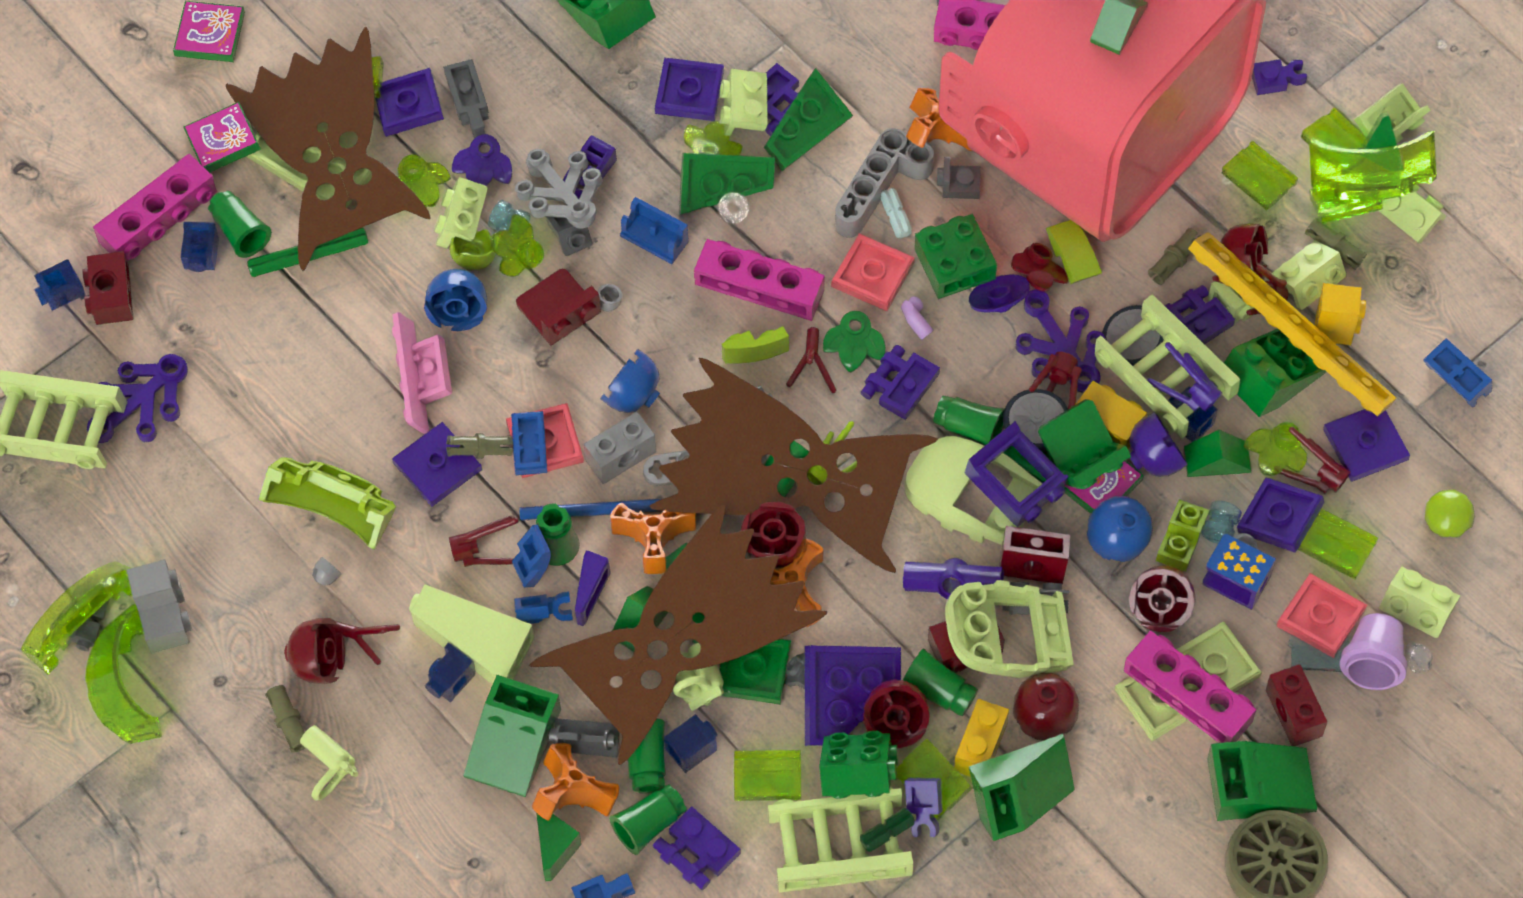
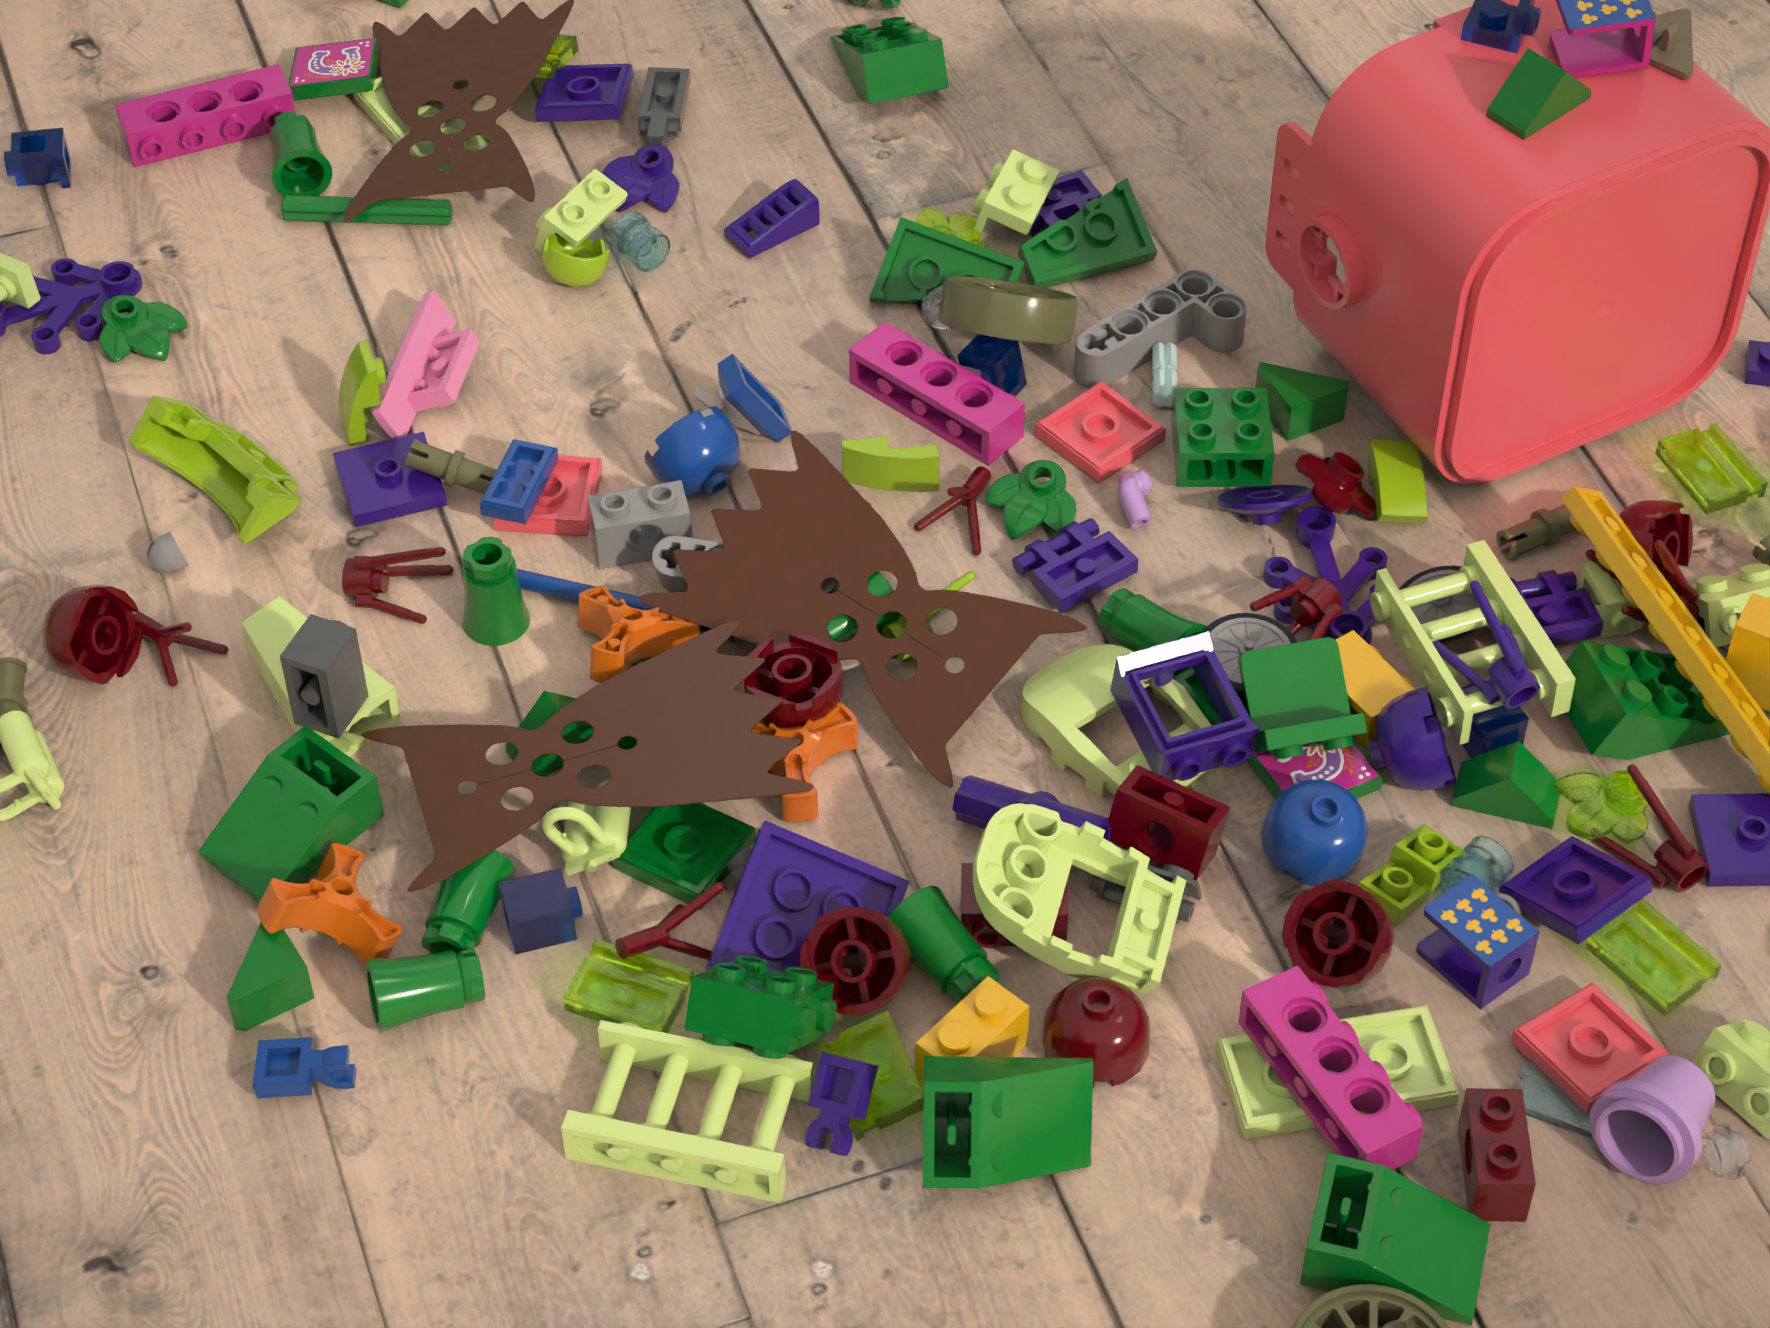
camera: 20 degrees right, 15 degrees down
dark red brick [82,251,134,325] -> none
clear blue brick [180,222,219,272] -> none
clear neon green plate [397,154,451,207] -> none
blue cylinder [424,269,487,332] -> none
clear blue brick [425,643,476,703] -> none
clear neon green plate [490,214,544,277] -> none
blue slope [512,525,551,588] -> none
blue plate [514,592,573,624] -> none
light grey plant [515,149,603,228] -> none
dark red bracket [516,268,601,346] -> none
dark grey bracket [545,216,592,256] -> none
dark grey hinge [549,718,620,758] -> none
dark purple slope [575,550,611,626] -> none
light grey hinge [597,284,622,312] -> none
blue hinge [620,197,689,264] -> none
dark purple plate [653,806,741,890] -> none
dark purple plate [654,57,724,121] -> none
dark green piece [860,808,915,852] -> none
orange piece [906,88,972,151] -> none
dark grey bracket [937,157,980,199] -> none
none -> green plate [99,295,187,363]
none -> dark grey brick [280,614,369,739]
none -> lime slope [339,341,386,446]
none -> dark red plant [615,882,724,960]
none -> blue piece [693,354,792,443]
none -> olive piece [939,276,1077,344]
none -> clear blue bracket [958,334,1027,397]
none -> green slope [1255,362,1350,441]

